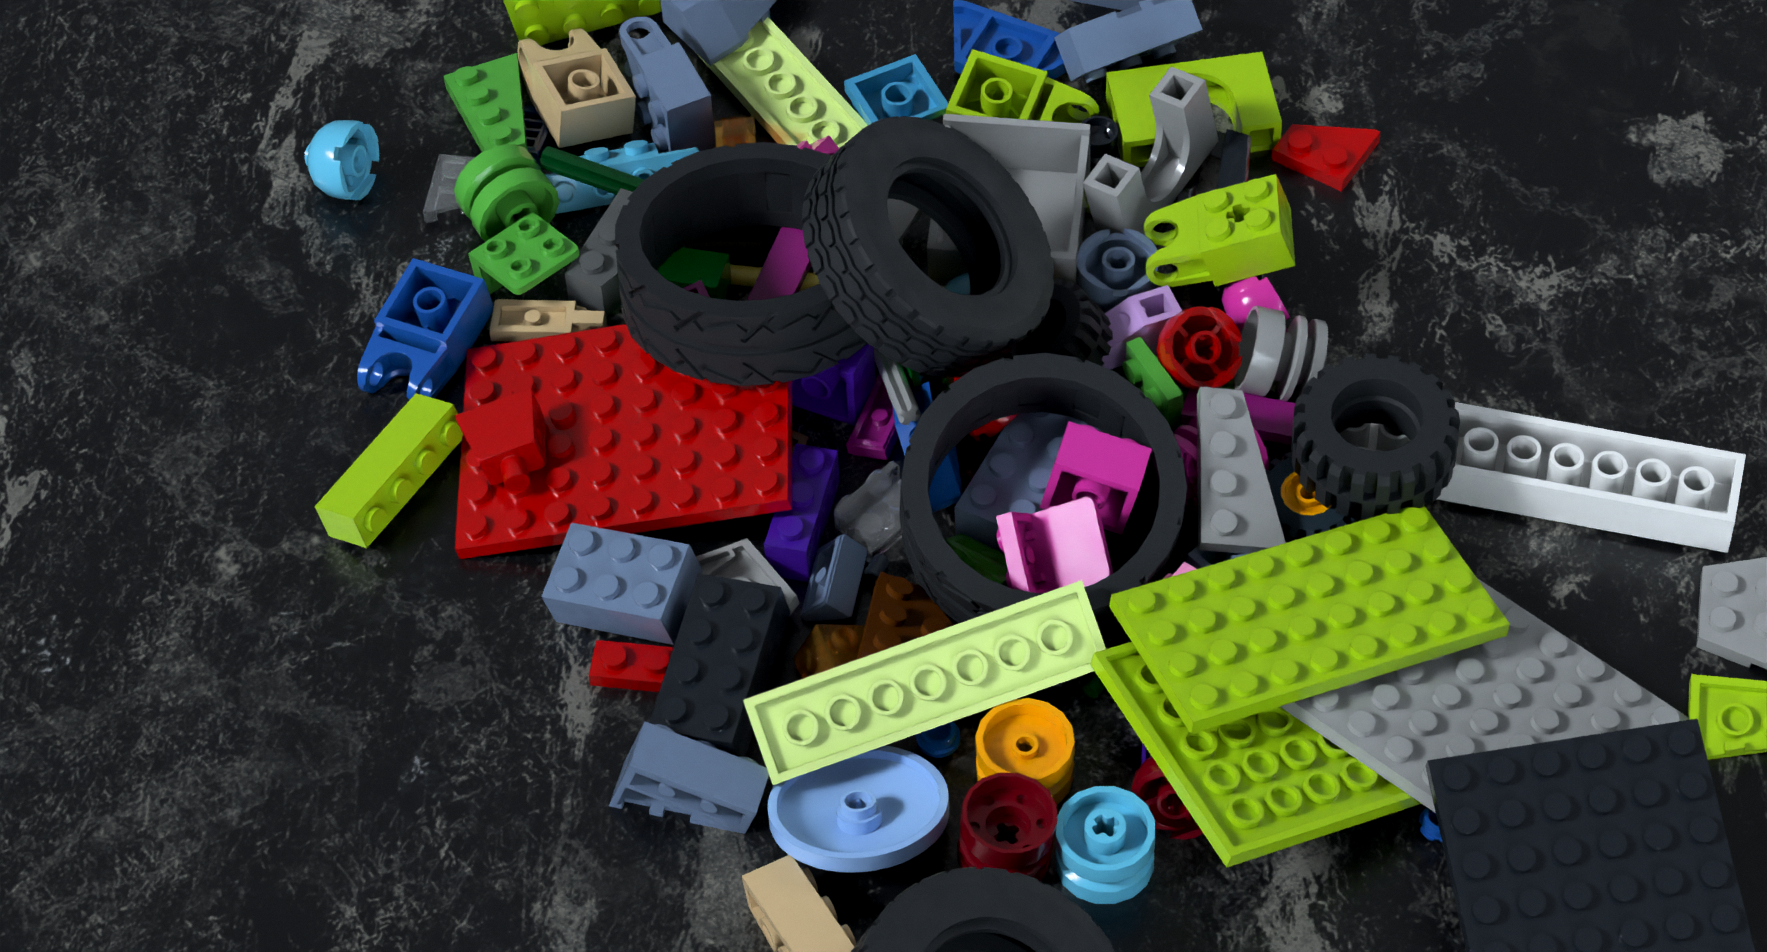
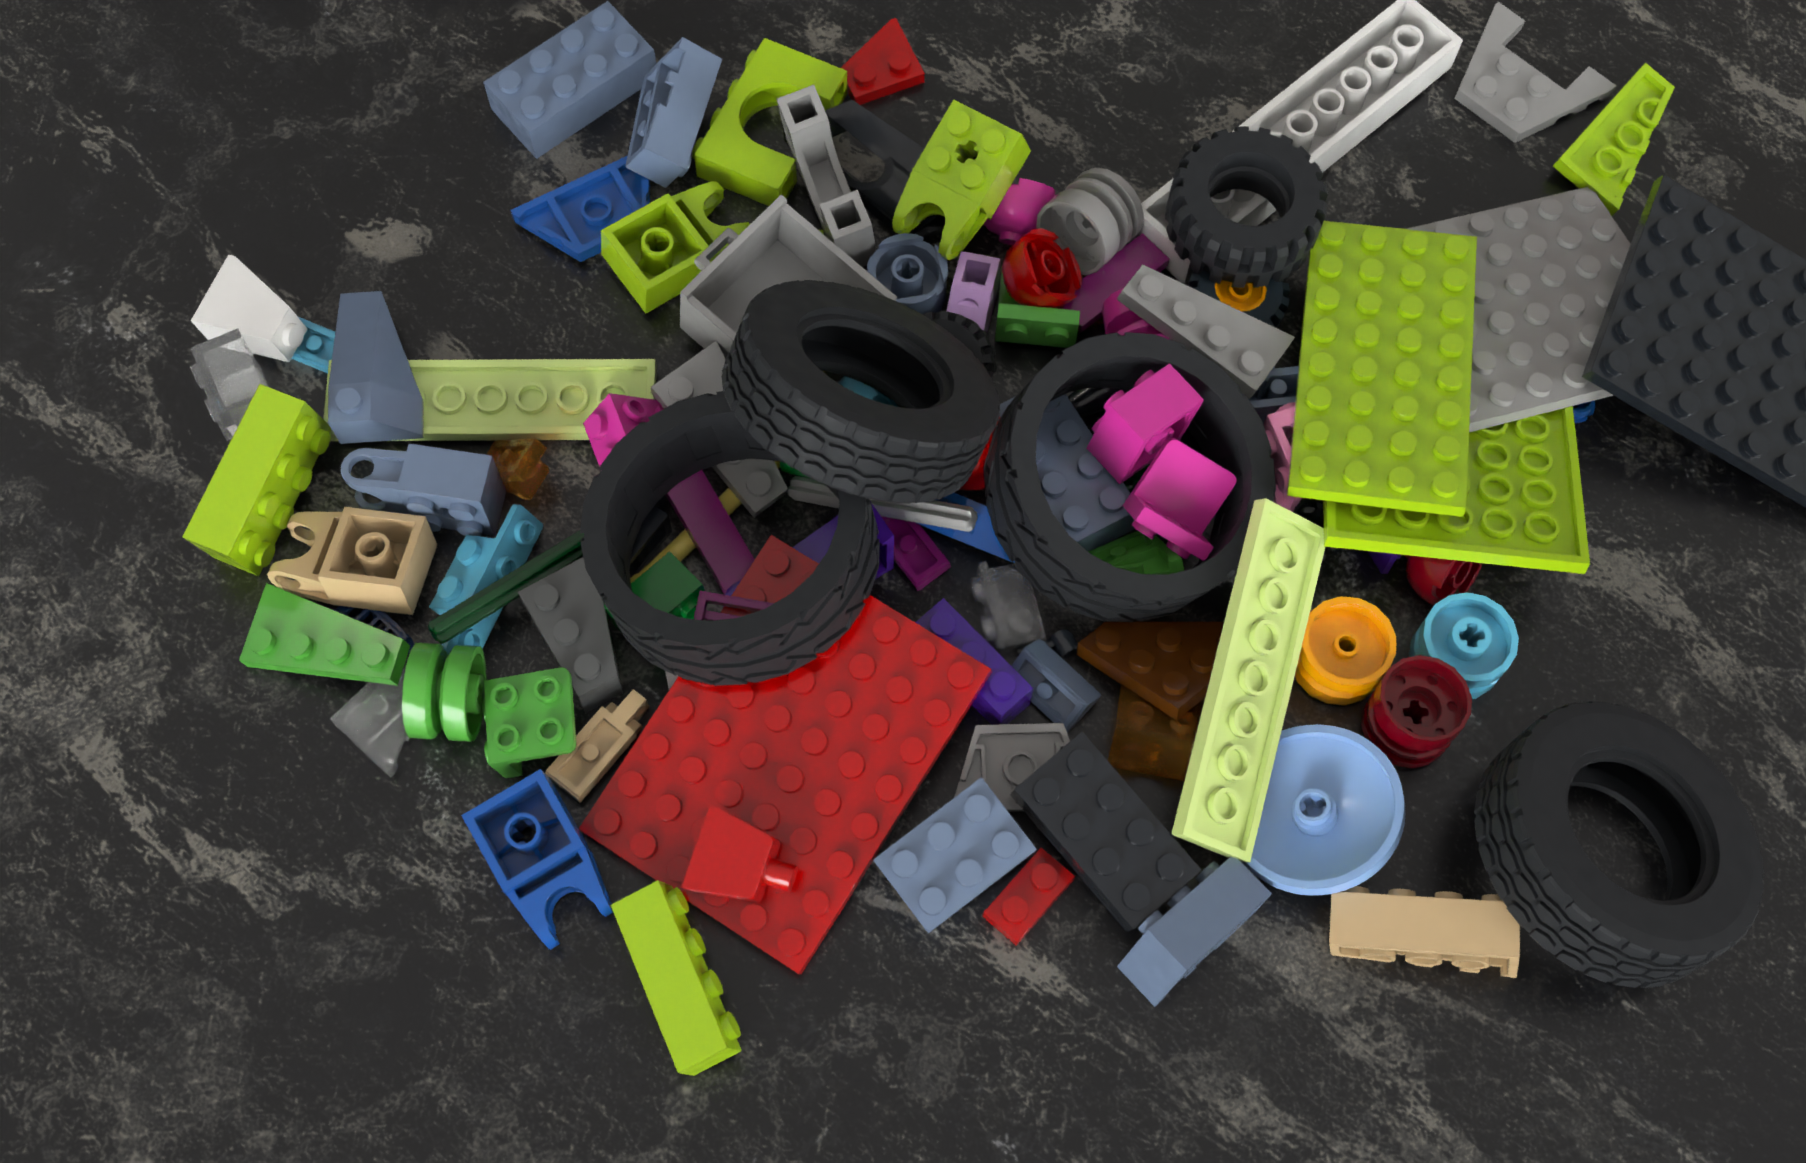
camera: 60 degrees left, 15 degrees up
medium azure cylinder [305,120,379,200] -> none
dark azure slope [844,54,948,125] -> none
black wheel [1082,115,1119,171] -> none

